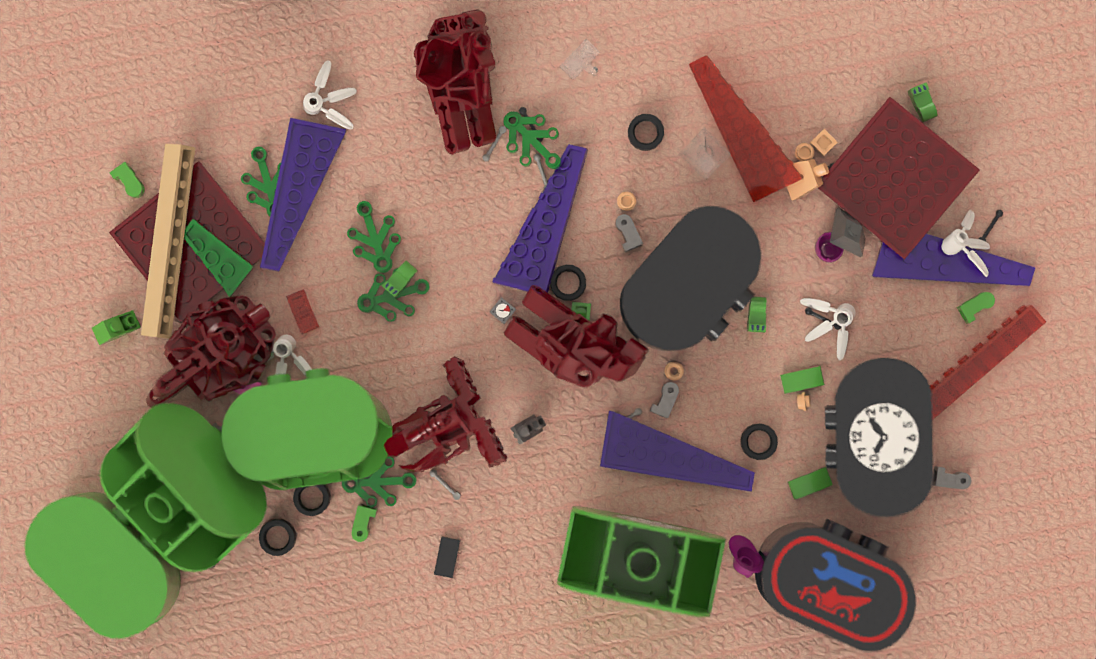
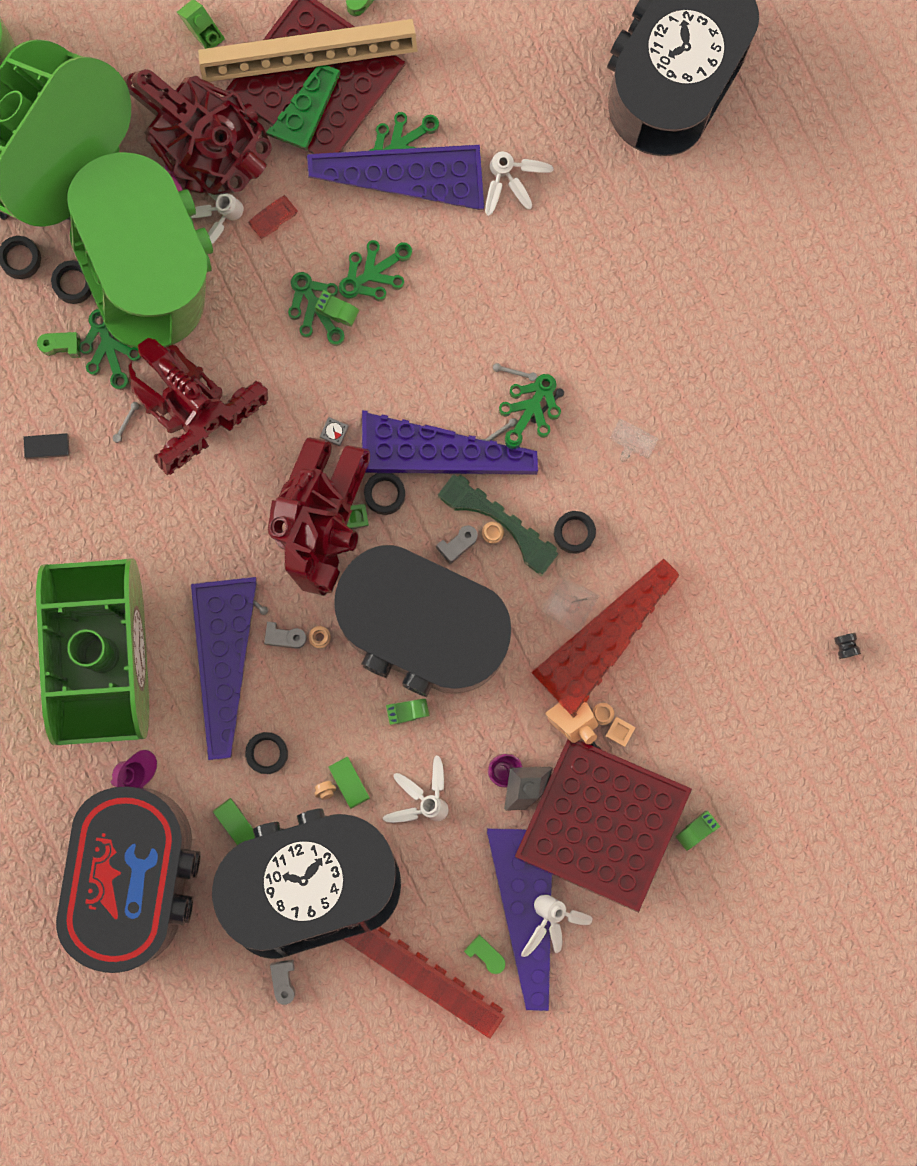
camera: 70 degrees right, 5 degrees down
dark red piece [414,9,496,155] -> none
flat silver hips [510,415,546,445] -> none
black hinge [805,308,842,330] -> none
black hinge [978,210,1003,242] -> none
none -> clear green arch [438,474,559,577]

